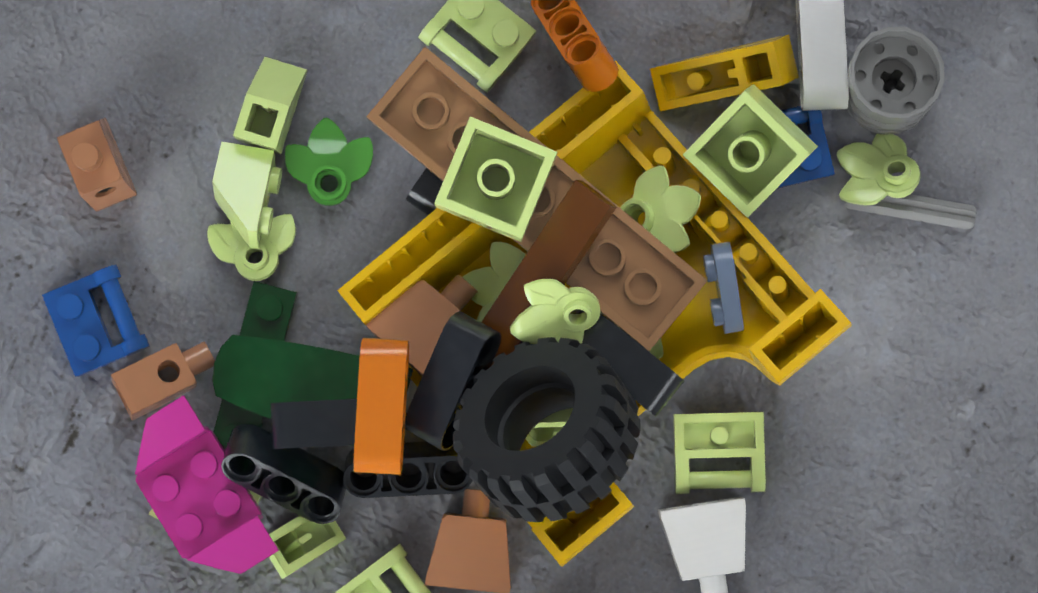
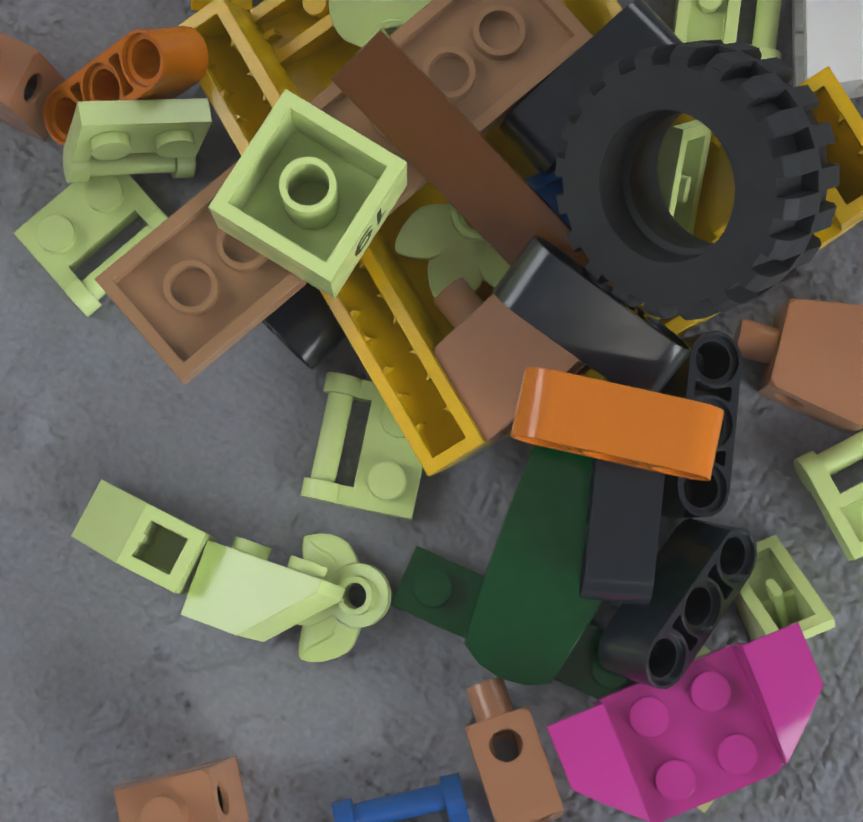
camera: 85 degrees left, 5 degrees down
bright green plate [285,117,373,206] -> none
yellowish green plate [510,279,600,344] -> none
none -> yellowish green plate [63,98,212,183]
none -> yellowish green plate [300,372,423,520]

